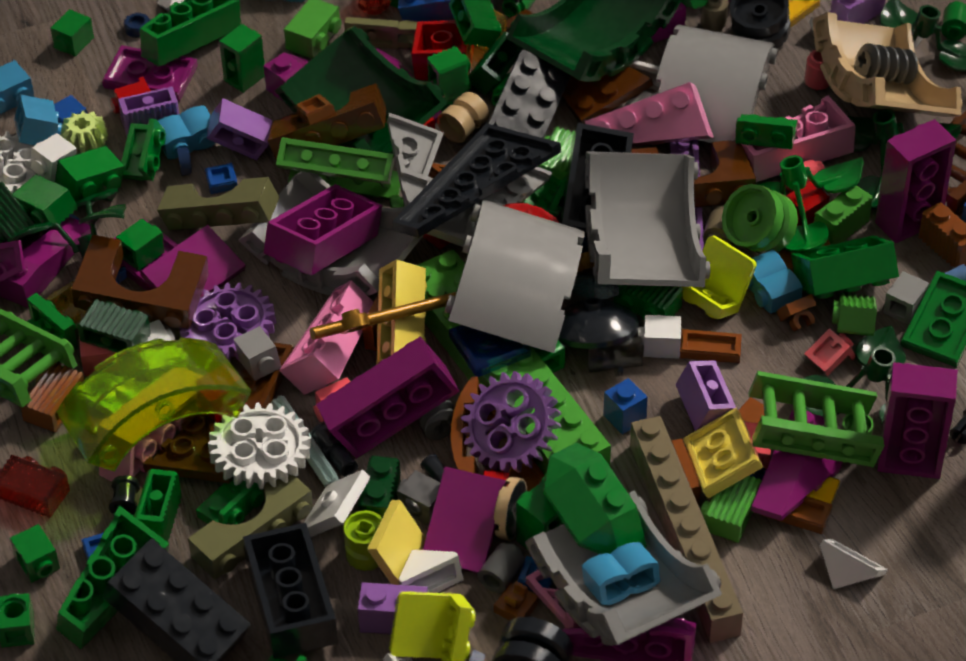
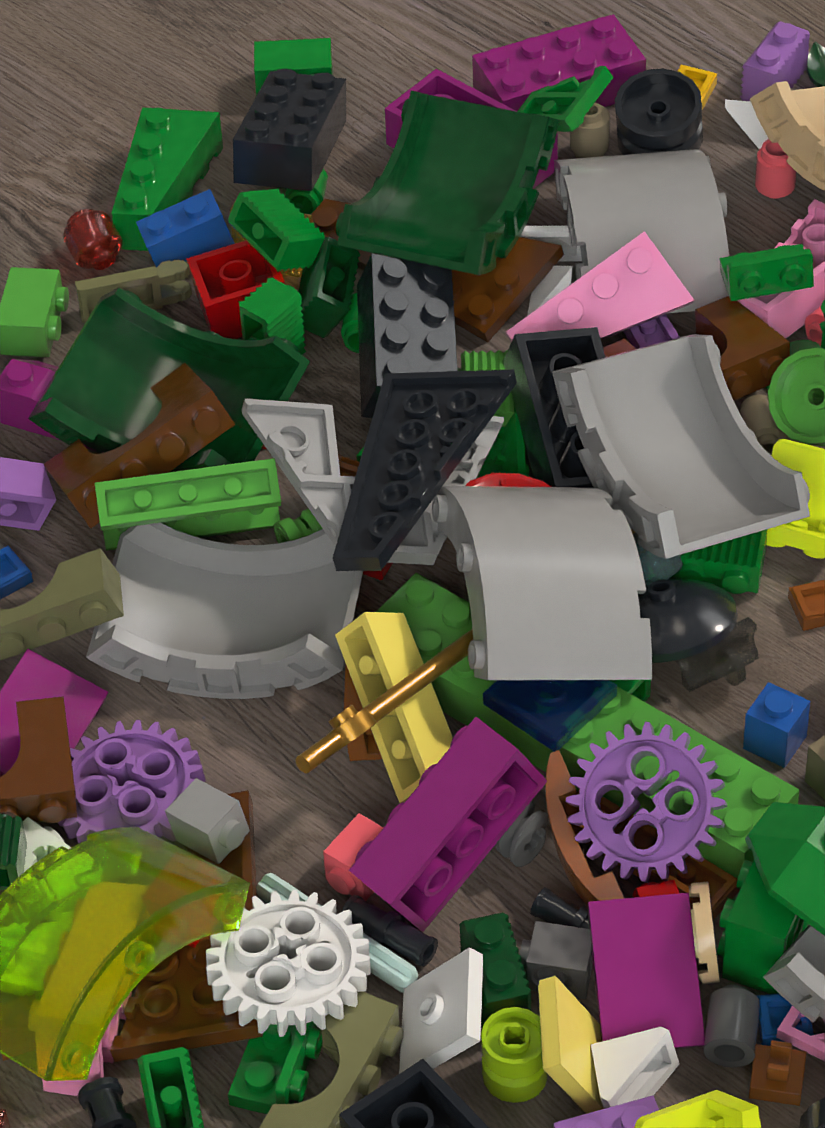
camera: 20 degrees left, 0 degrees up
magenta brick [263,184,383,276] -> none
bright pink wedge [279,280,374,395] -> none
dark orange tile [295,94,336,125] -> none
tan wheel [437,92,489,143] -> none
white brick [638,315,681,359] -> none

